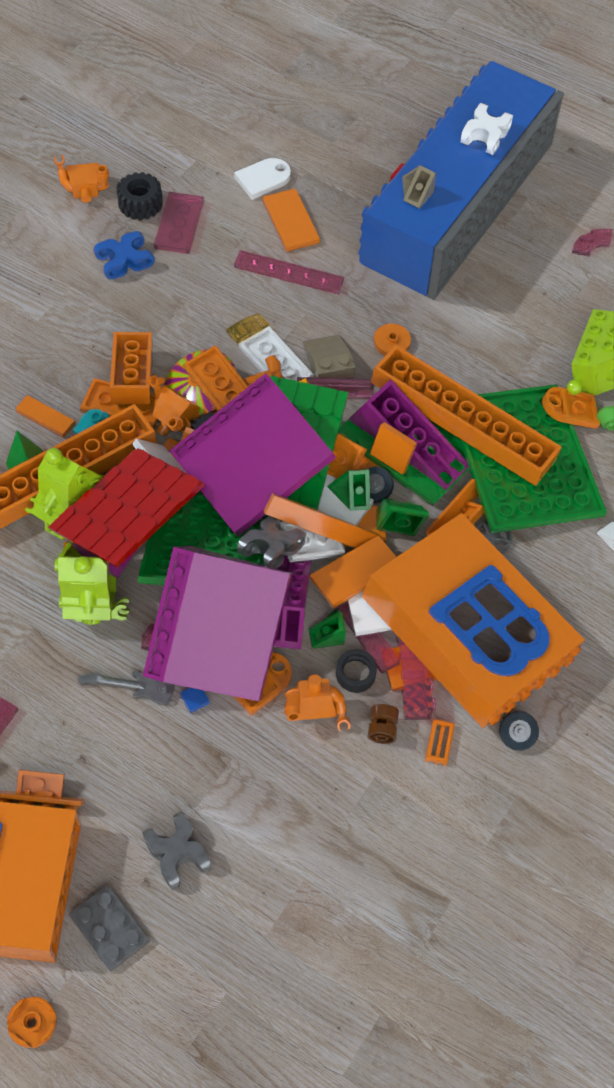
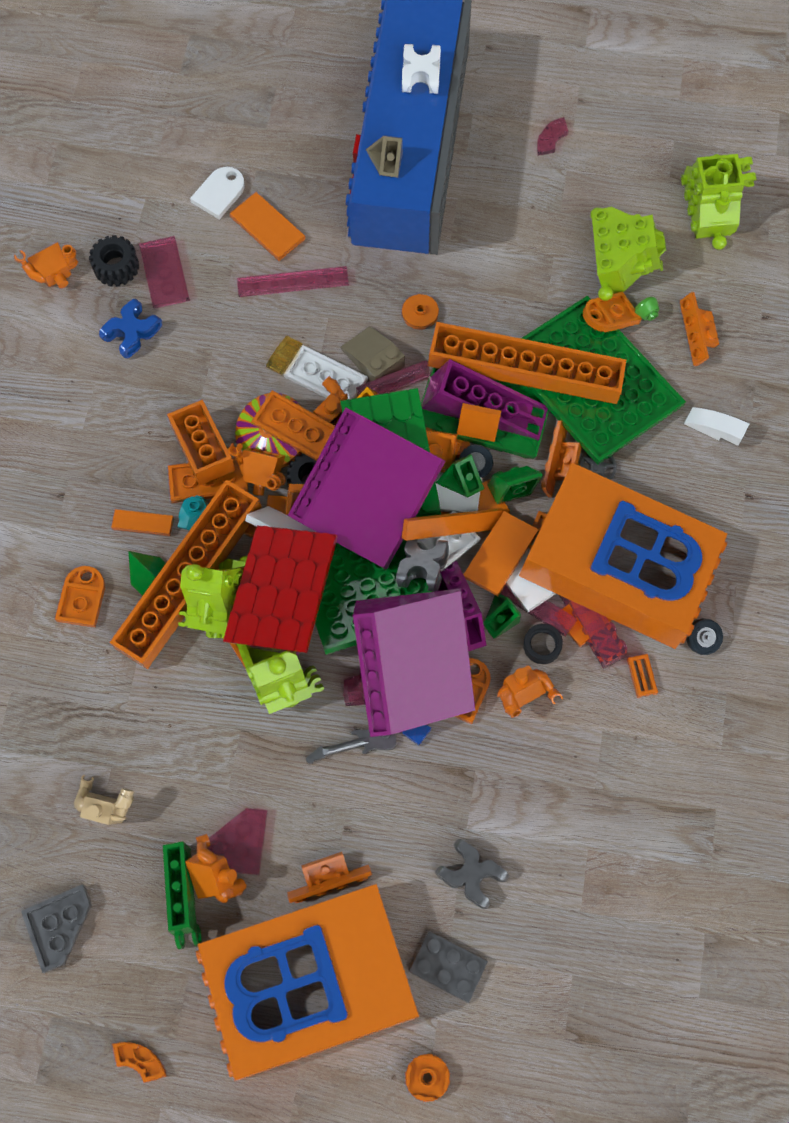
camera: 20 degrees left, 10 degrees up
reddish brown wheel [368,704,399,744] -> none

